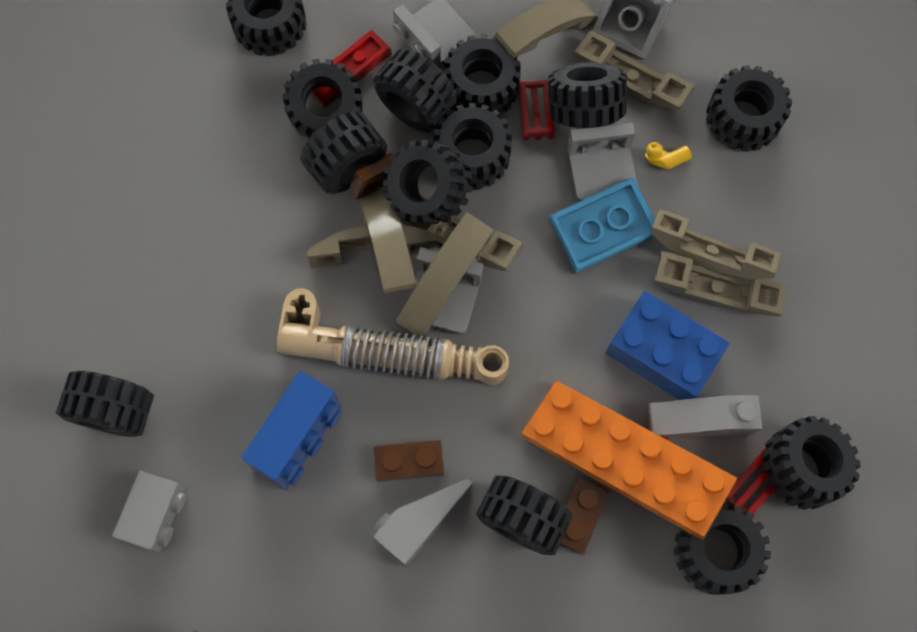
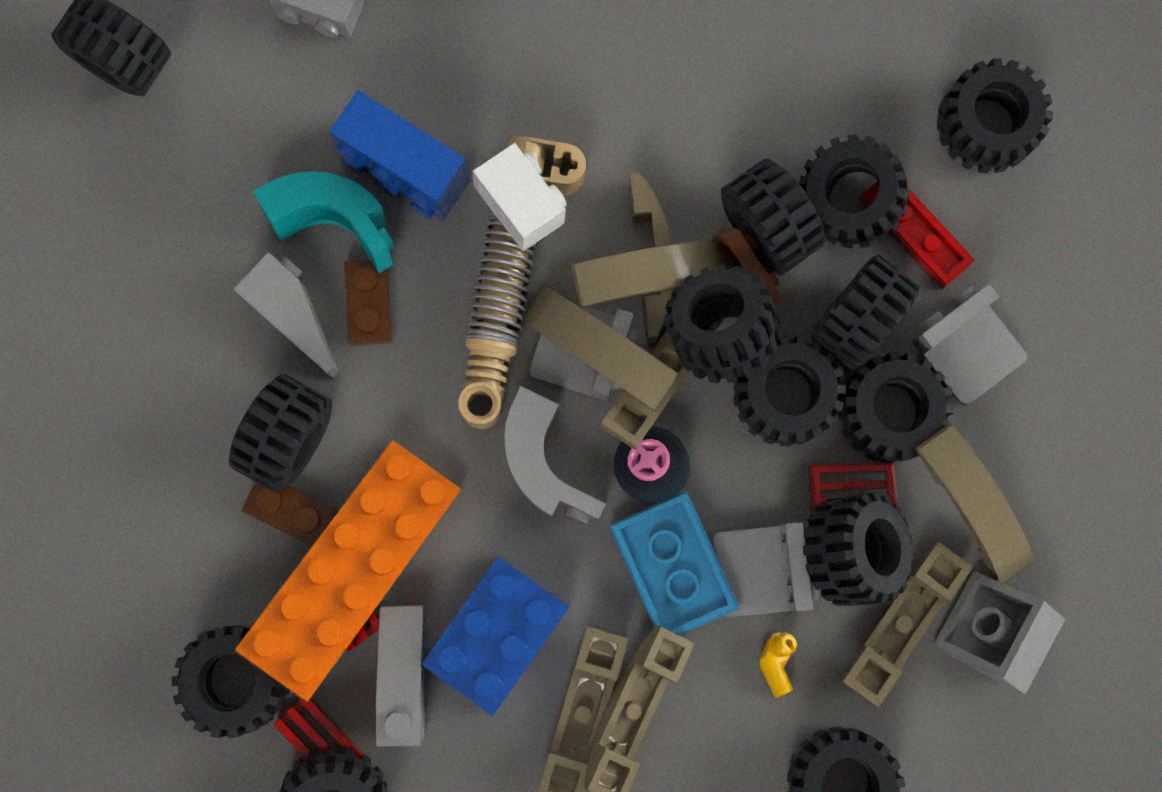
camera: 90 degrees right, 10 degrees up
none -> teal arch [253,171,394,273]
none -> white brick [473,143,567,252]
none -> light grey arch [504,386,606,524]
none -> black wheel [614,426,690,503]

